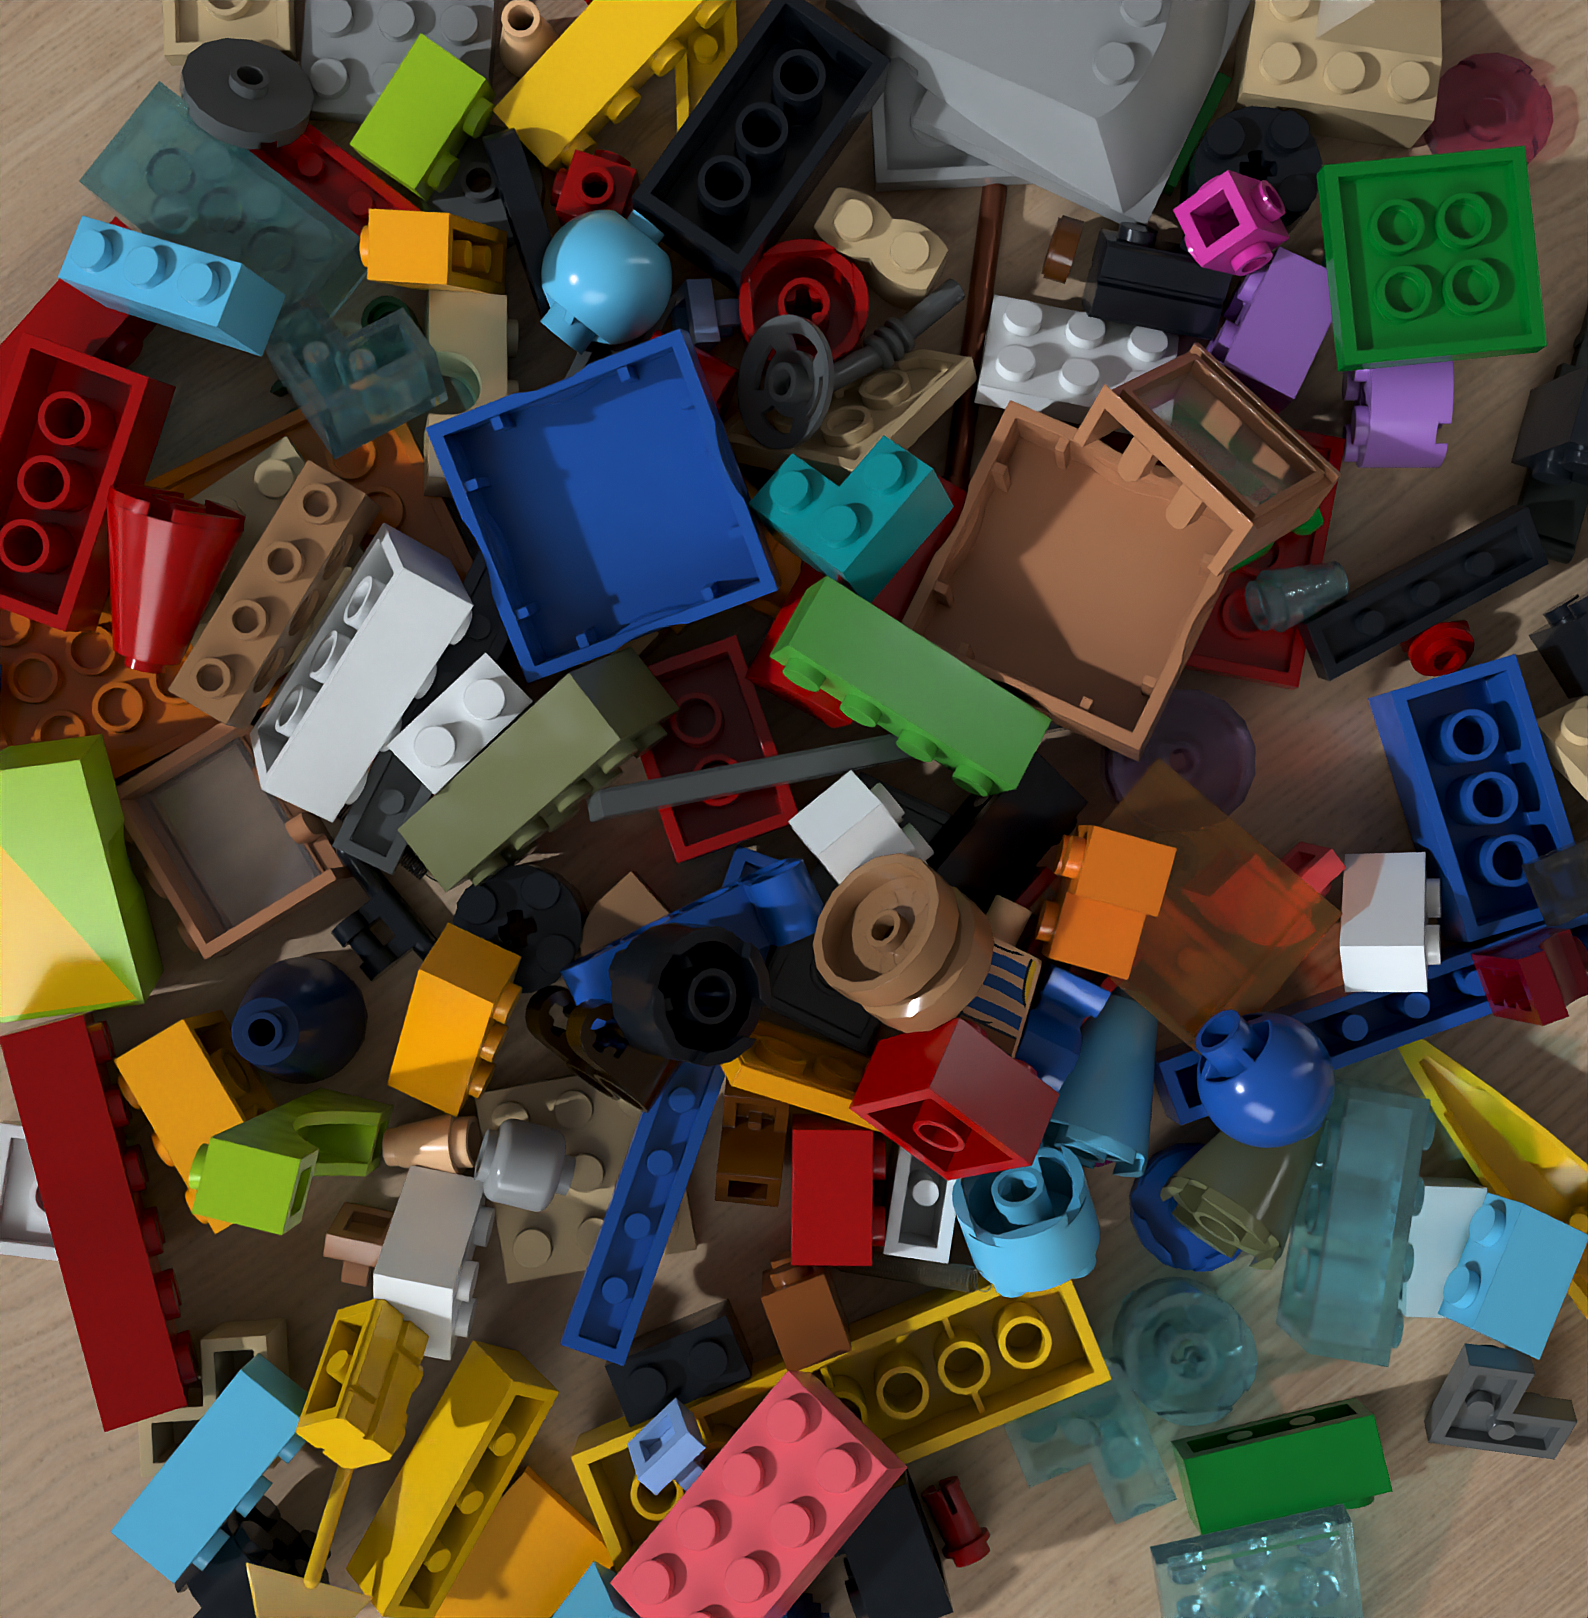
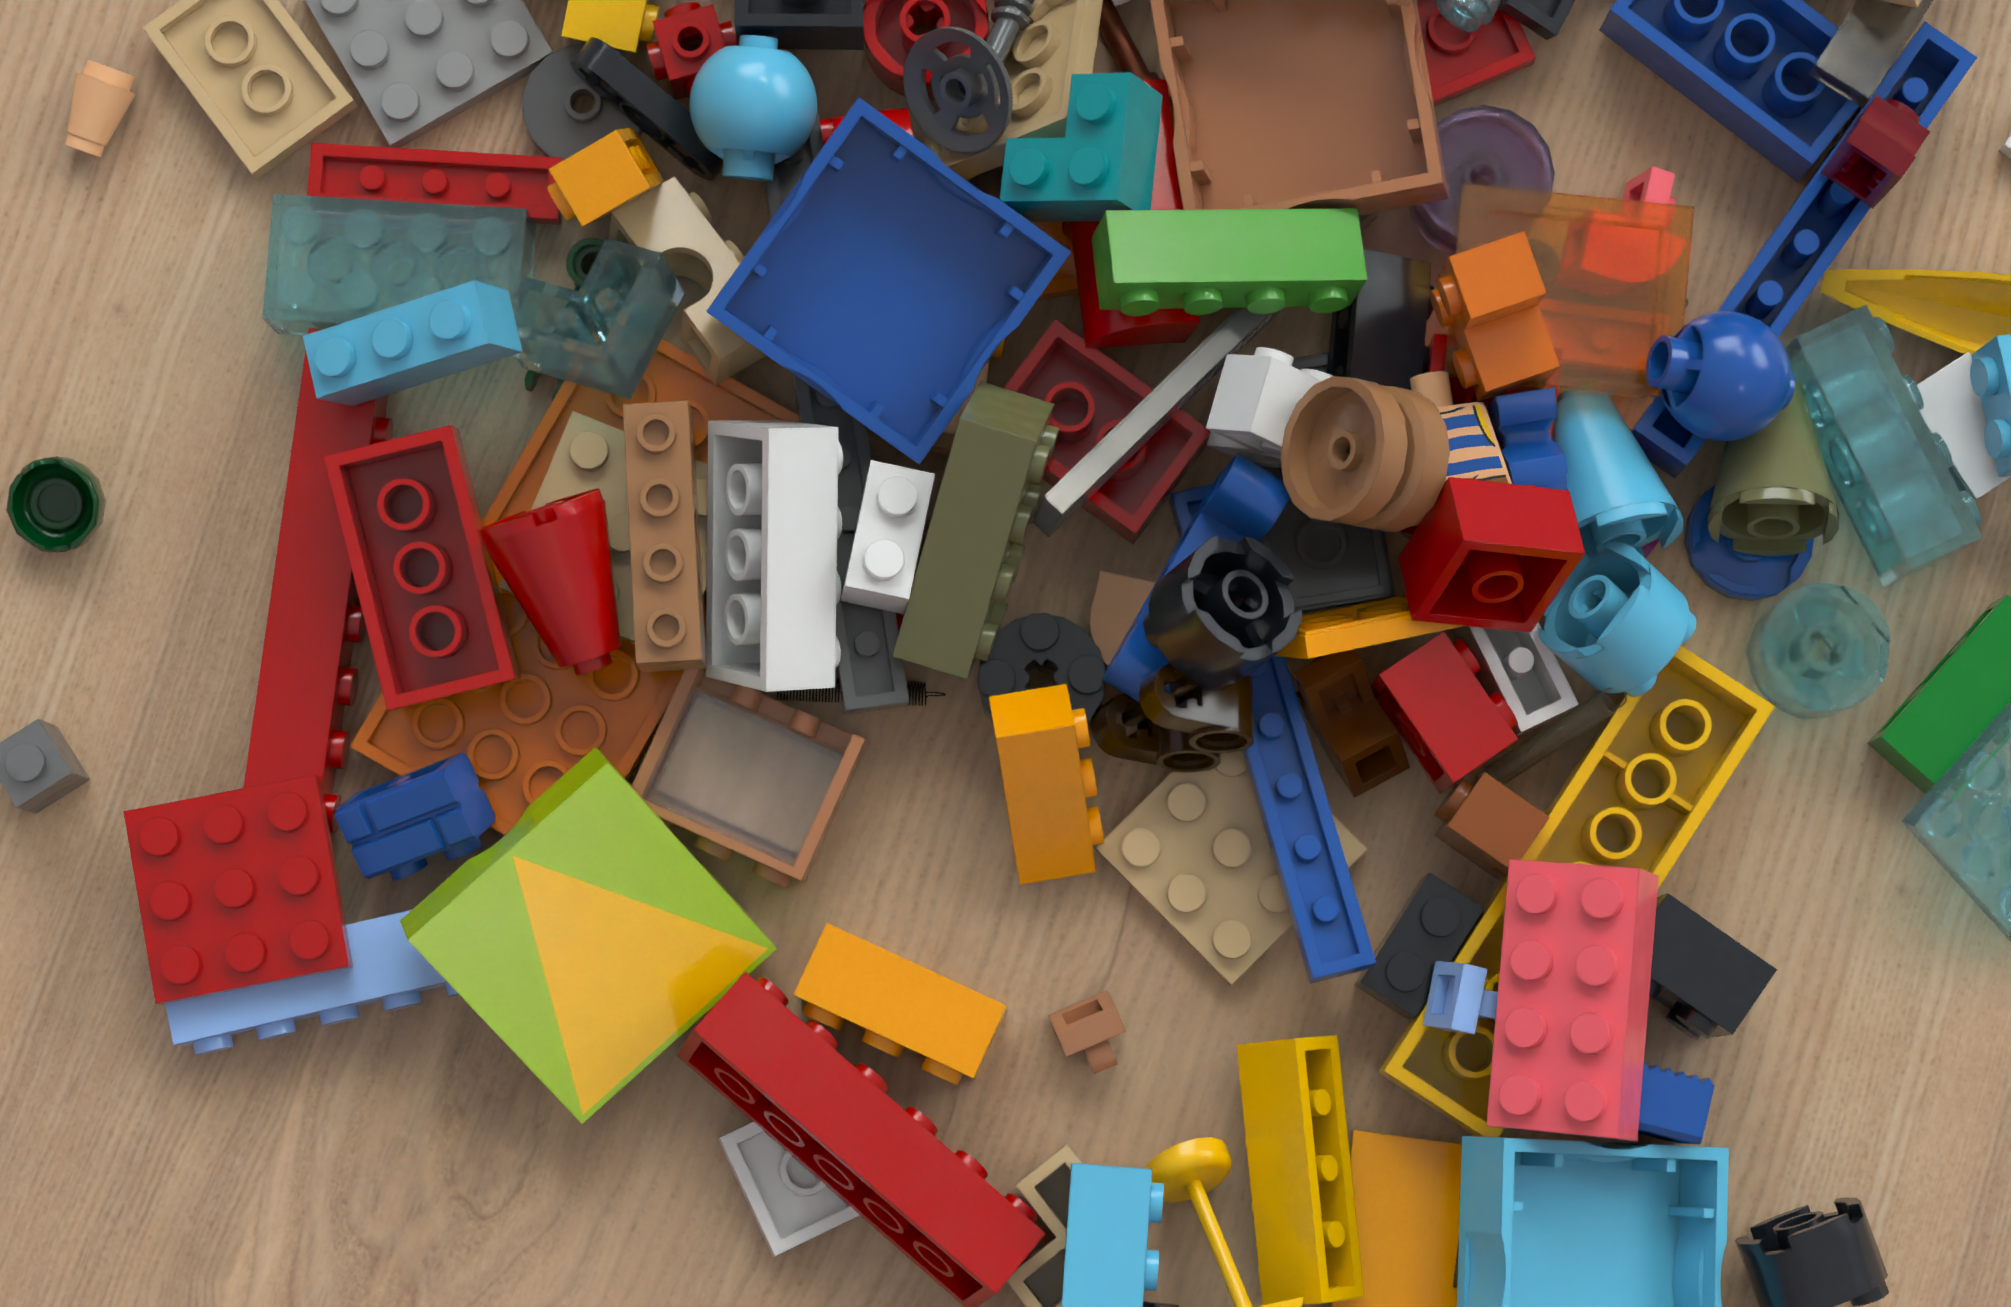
camera: 30 degrees left, 5 degrees down
dark grey plate [179,38,314,149] -> none
lime arch [189,1087,394,1235] -> none
dark blue cone [231,957,368,1084] -> none
yellow brick [295,1298,429,1469] -> none
black piece [331,849,438,982] -> none
lime brick [350,33,496,202] -> none
white brick [373,1165,495,1361] -> none
light nougat cone [382,1111,482,1175] -> none
light grey head [474,1119,576,1212] -> none
light blue tile [671,278,741,353] -> none
red pin [921,1476,990,1568] -> none
clear light blue brick [1003,1356,1177,1524] -> none
white brick [1339,852,1442,992] -> none

